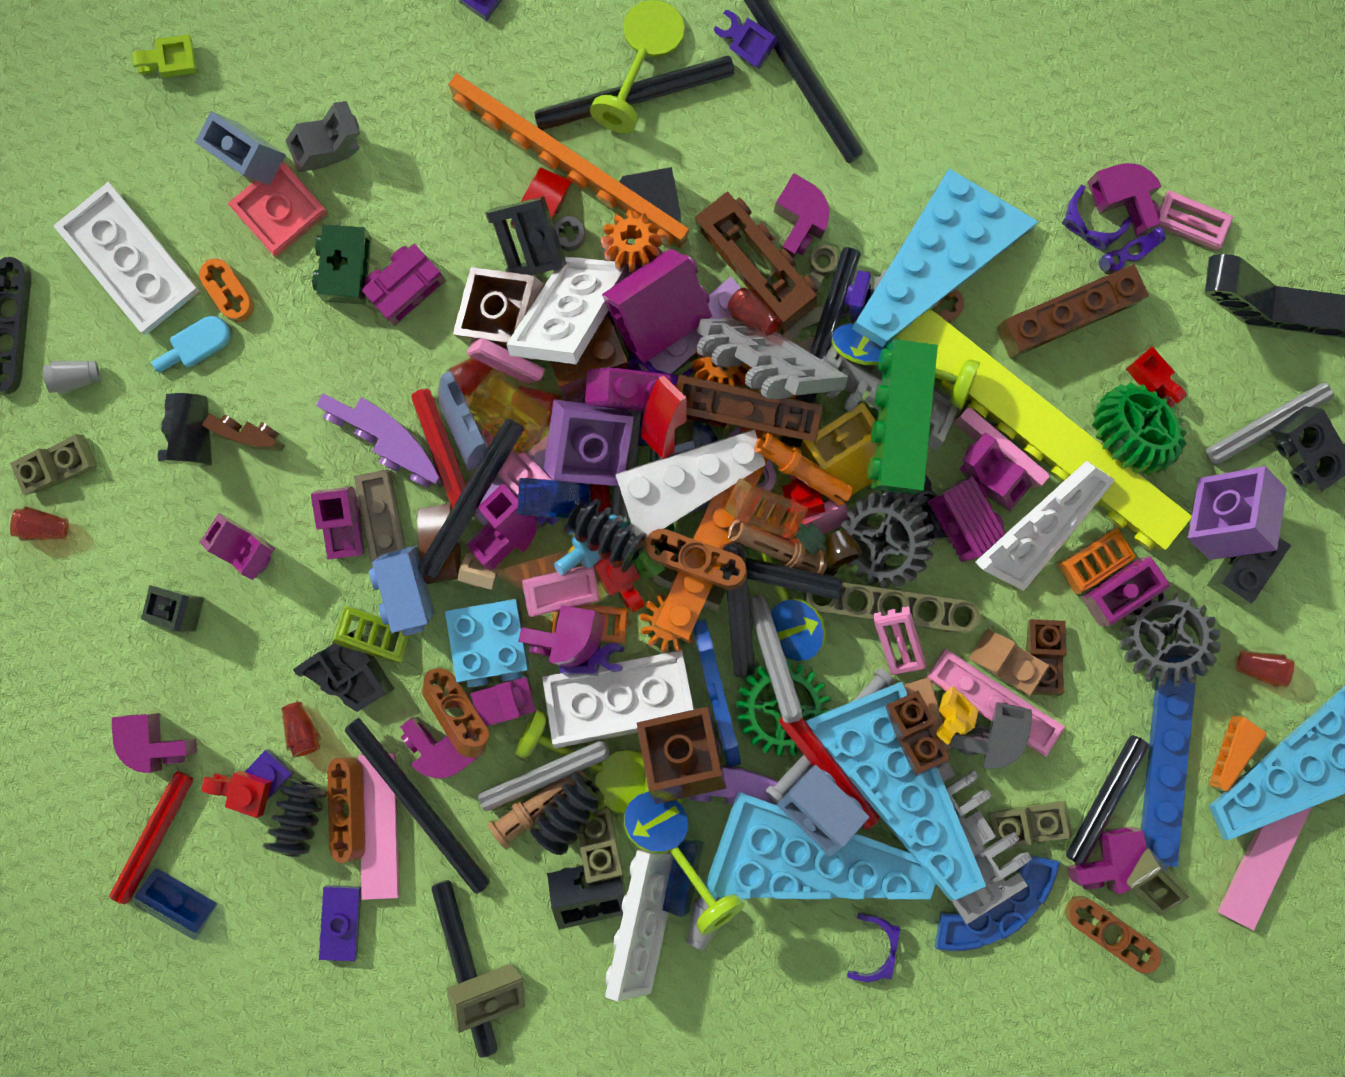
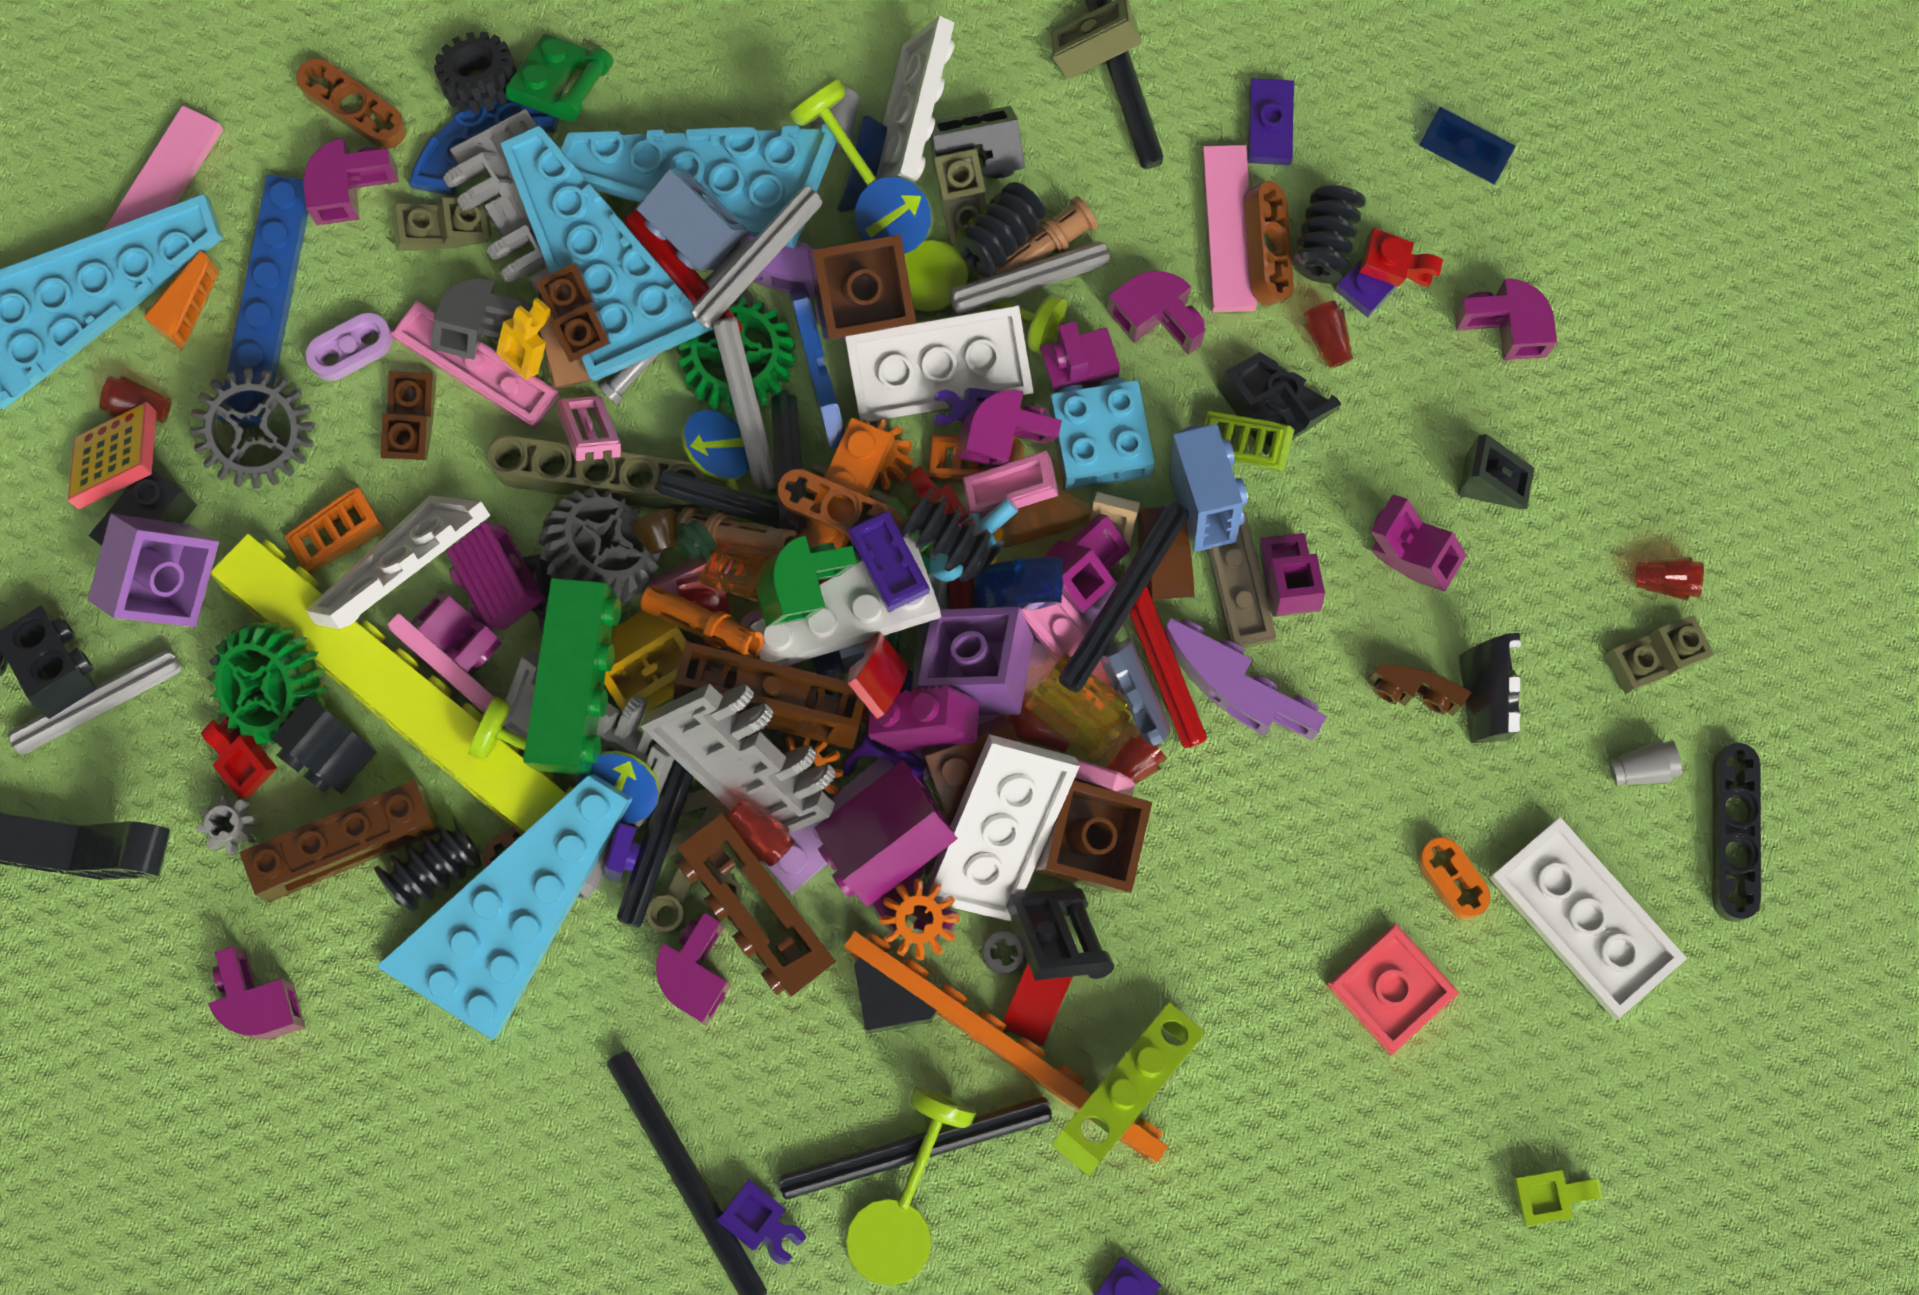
camera: 175 degrees left, 10 degrees down
red axle [110,771,193,905] -> none
medium azure piece [151,316,231,374] -> none
sand blue brick [195,111,286,185] -> none
dark grey brick [285,101,360,172] -> none
dark green brick [312,224,371,305] -> none
black axle [345,718,490,894] -> none
magenta brick [361,244,446,326] -> none
dark orange beam [422,668,489,758] -> none
dark purple cap [847,912,900,982] -> none
medium nougat slope [969,629,1049,697] -> none
dark purple cap [1062,184,1133,251] -> none
black axle [1066,735,1149,865] -> none
magenta brick [1081,556,1171,626] -> none
dark purple cap [1099,227,1166,274] -> none
olive slope [1127,848,1189,916] -> none
bright pink tile [1157,190,1234,251] -> none
none -> tile [68,402,157,509]
none -> light grey gear [196,796,260,854]
none -> black brick [271,696,377,795]
none -> lavender plate [306,313,393,381]
none -> black piece [374,816,482,911]
none -> black tyre [434,32,517,113]
none -> green plate [506,34,614,122]
none -> light grey axle [690,186,822,328]
none -> green brick [757,535,857,627]
none -> dark purple plate [847,510,930,613]
none -> lime piece [1052,1002,1206,1177]

